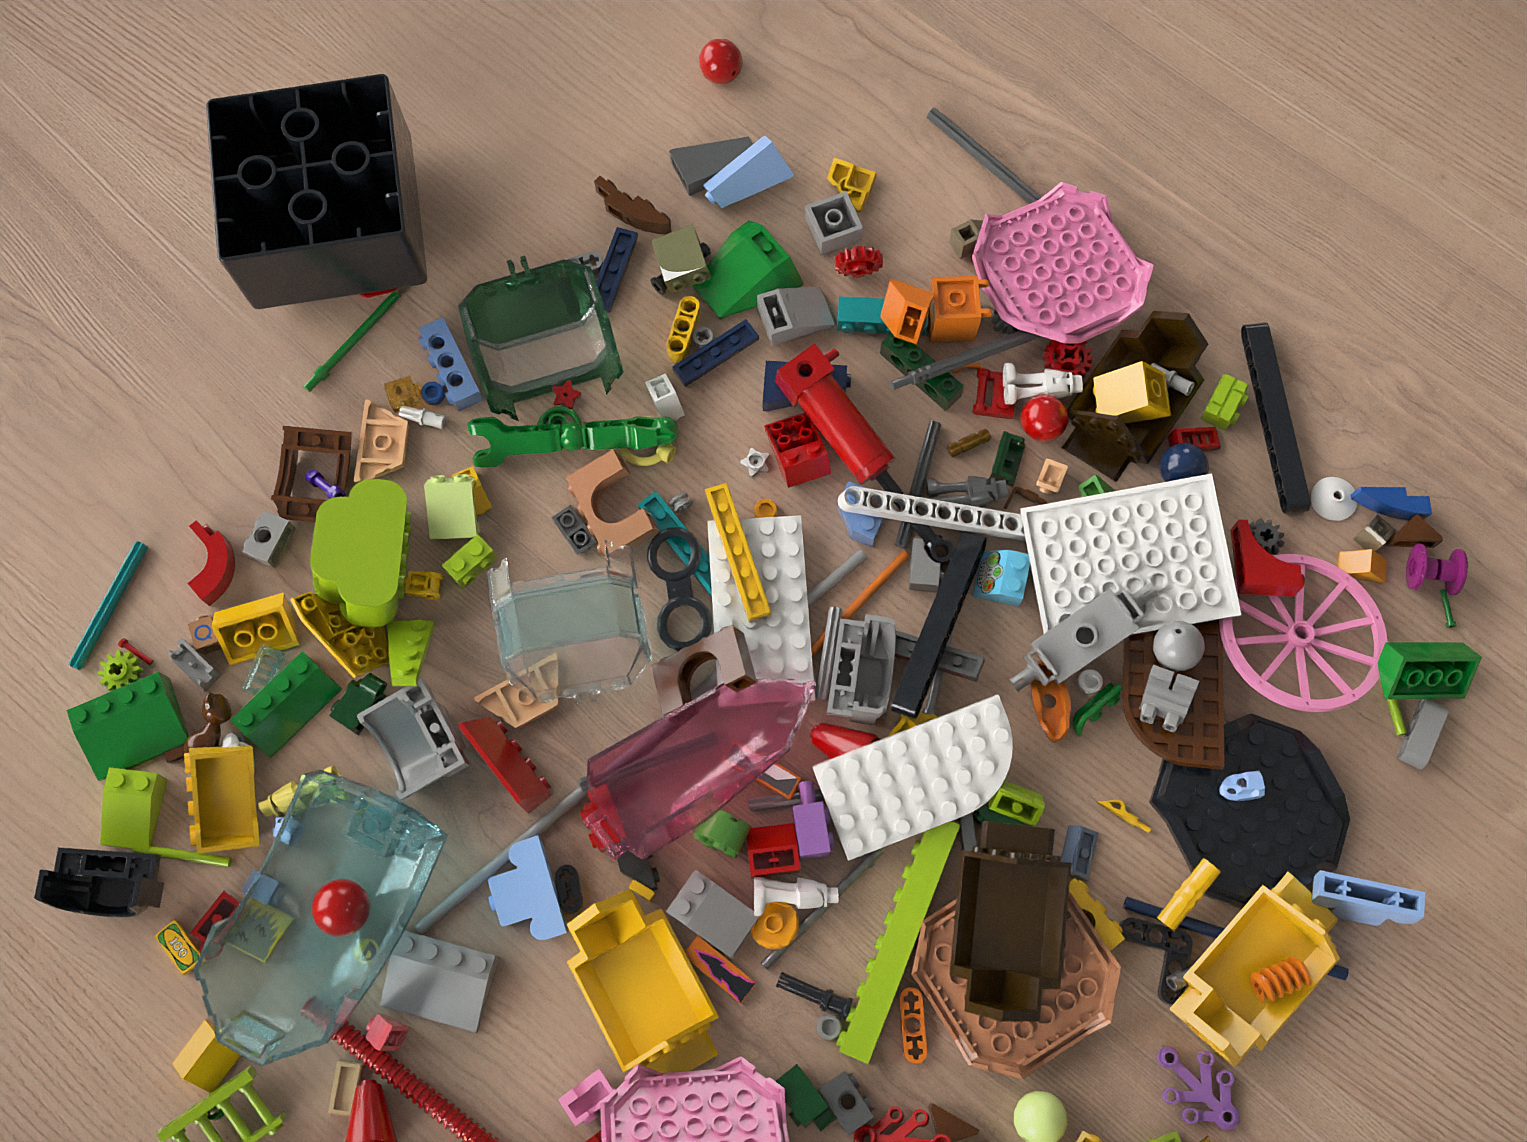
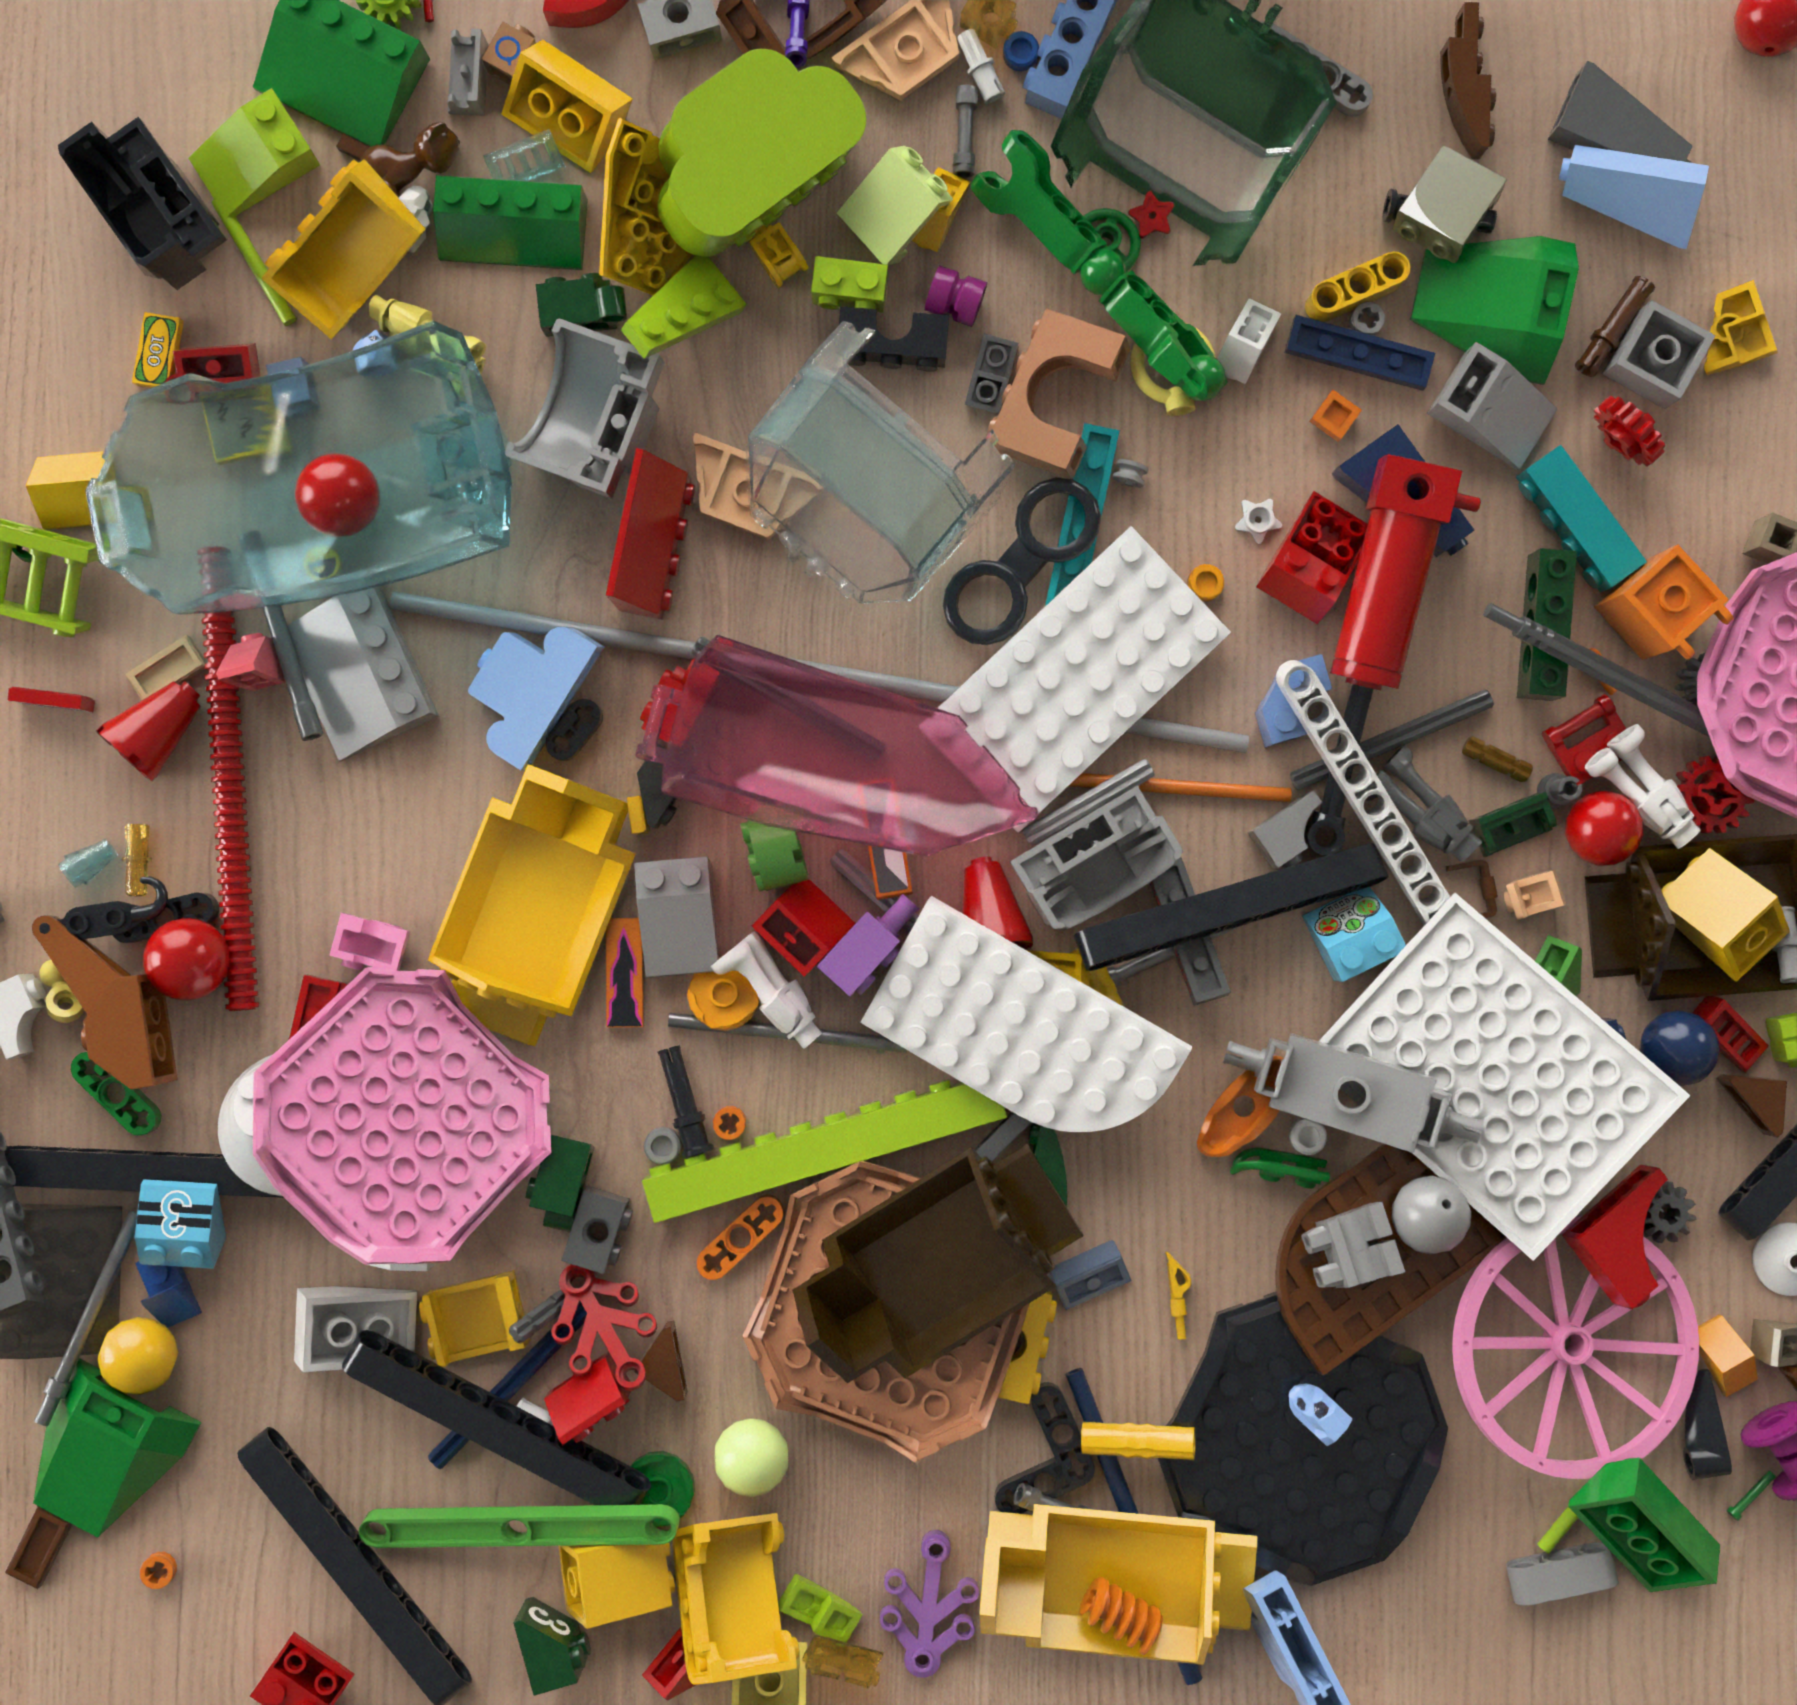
camera: 45 degrees right, 15 degrees up
dark blue plate [588,227,638,313] -> none
reddish brown arch [651,625,757,723] -> none
yellow tile [705,483,772,622] -> none
orange slope [880,278,935,344] -> none
lime brick [988,780,1045,827] -> none
none -> dark grey piece [238,531,323,741]
none -> orange bush [713,1106,746,1140]
none -> black arch [837,306,949,372]
none -> magenta wheel [924,265,988,327]
none -> flat silver bar [953,85,978,178]
none -> orange plate [1309,389,1362,442]
none -> flat silver pin [1537,773,1582,809]
none -> reddish brown pin [1575,276,1655,377]
none -> black piece [1683,1369,1732,1480]
none -> reddish brown slope [1716,1074,1787,1138]

